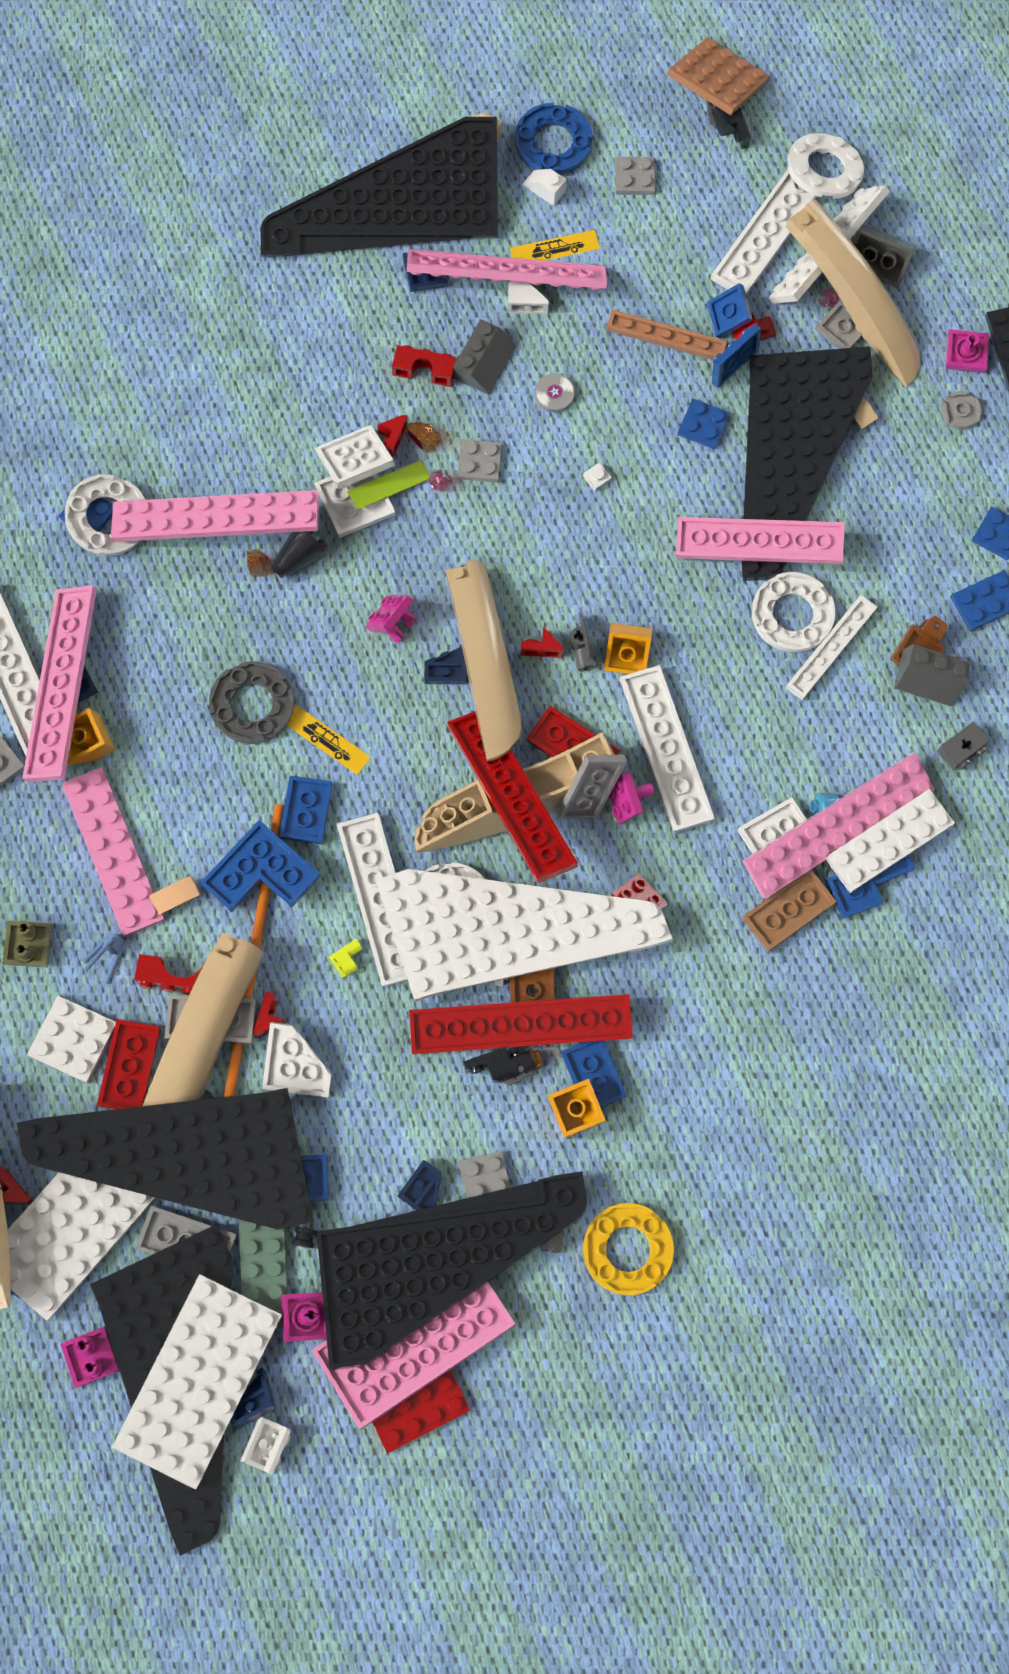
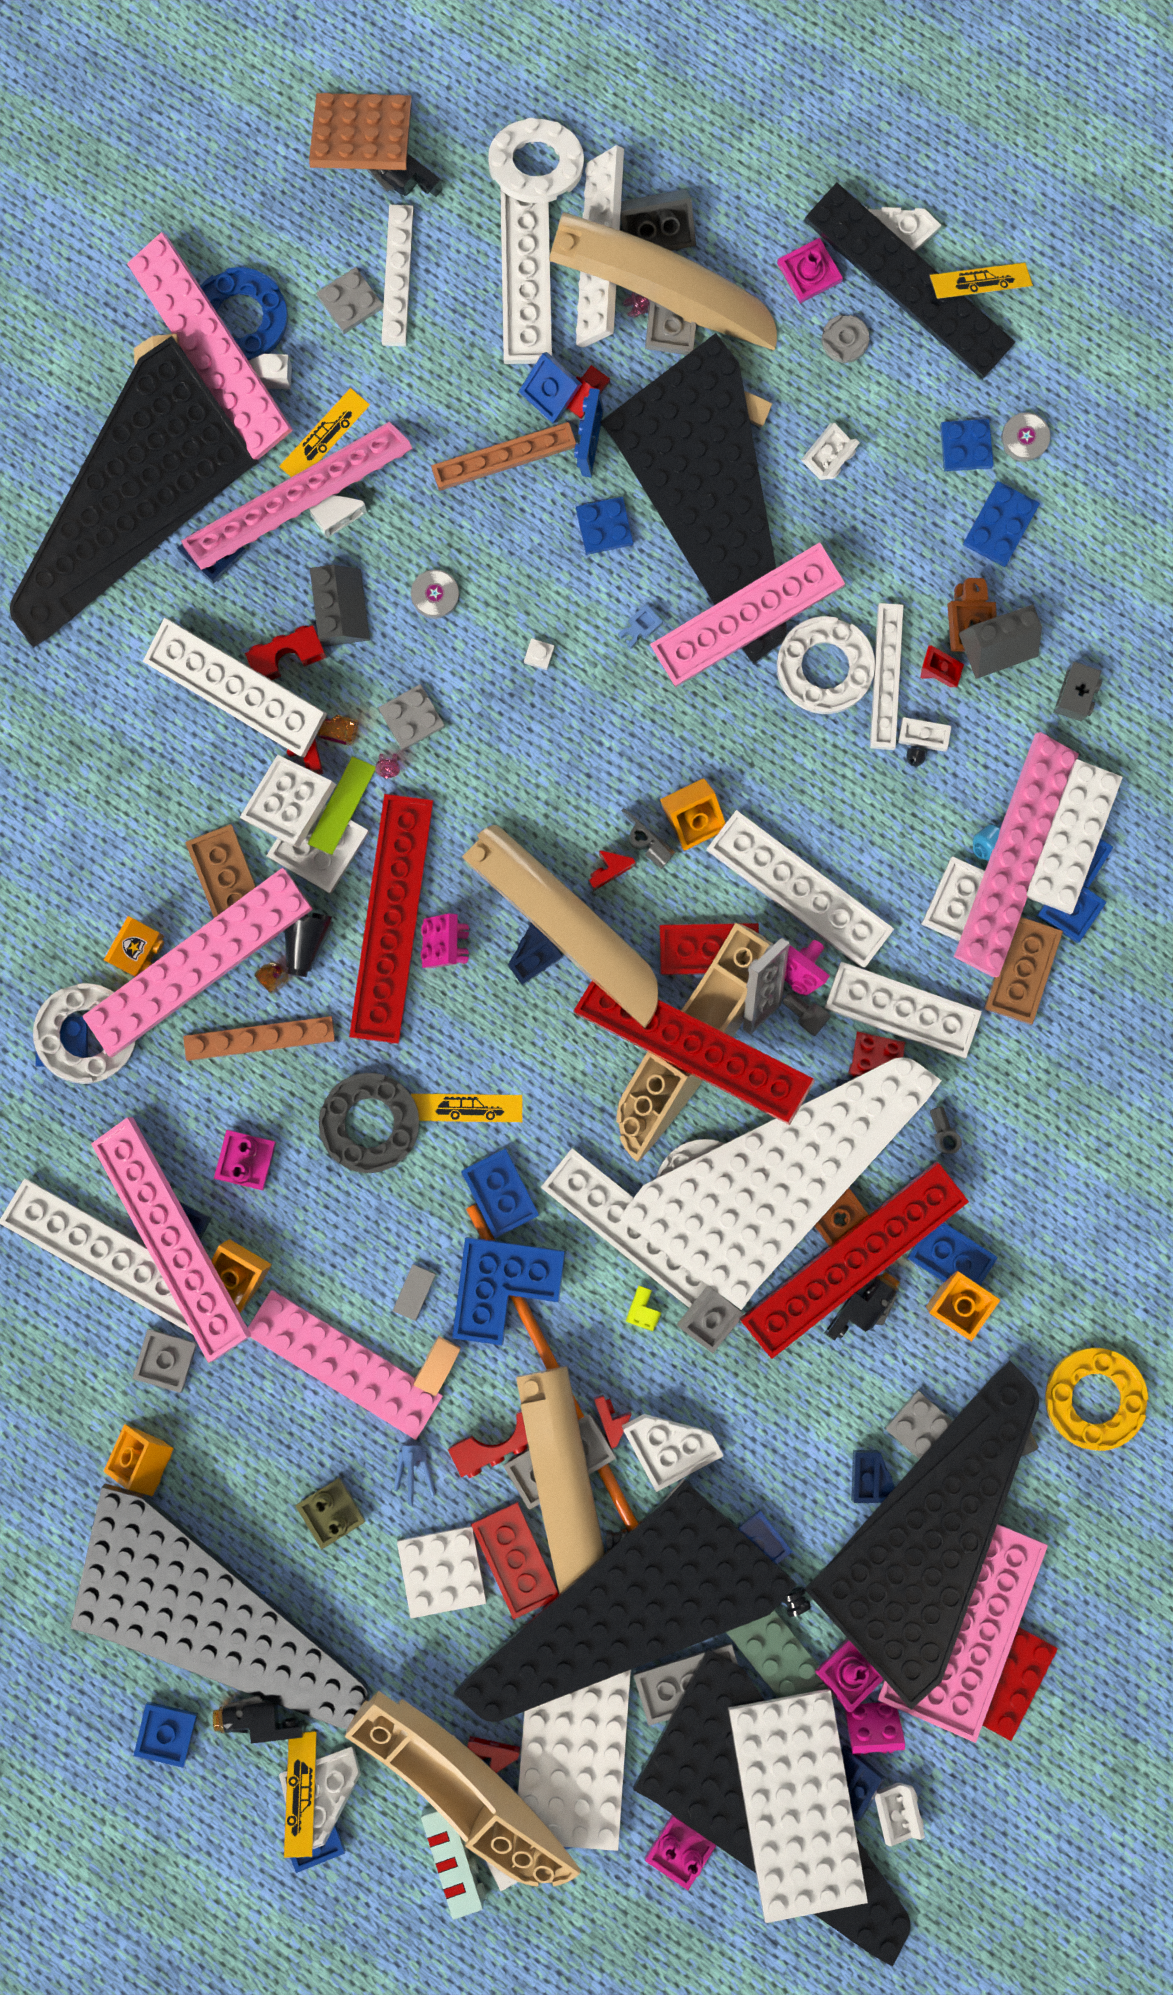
camera: 35 degrees left, 10 degrees up
none -> light orange slope [104,916,164,977]
none -> bright pink plate [127,232,293,460]
none -> white plate [143,618,328,757]
none -> nougat plate [183,1016,336,1061]
none -> medium nougat plate [185,824,256,918]
none -> dark pink plate [214,1130,276,1191]
none -> red plate [349,794,434,1044]
none -> white plate [382,205,414,346]
none -> light grey tile [393,1264,436,1321]
none -> medium blue plate [618,604,663,649]
none -> light grey plate [677,1285,744,1353]
none -> dark grey axle [782,992,831,1036]
none -> white bracket [801,423,860,480]
none -> white plate [824,962,982,1059]
none -> dark pink plate [845,1702,905,1755]
none -> white plate [898,717,951,752]
none -> black hinge [906,748,927,767]
none -> red slope [920,645,964,687]
none -> dark grey axle [930,1106,962,1154]

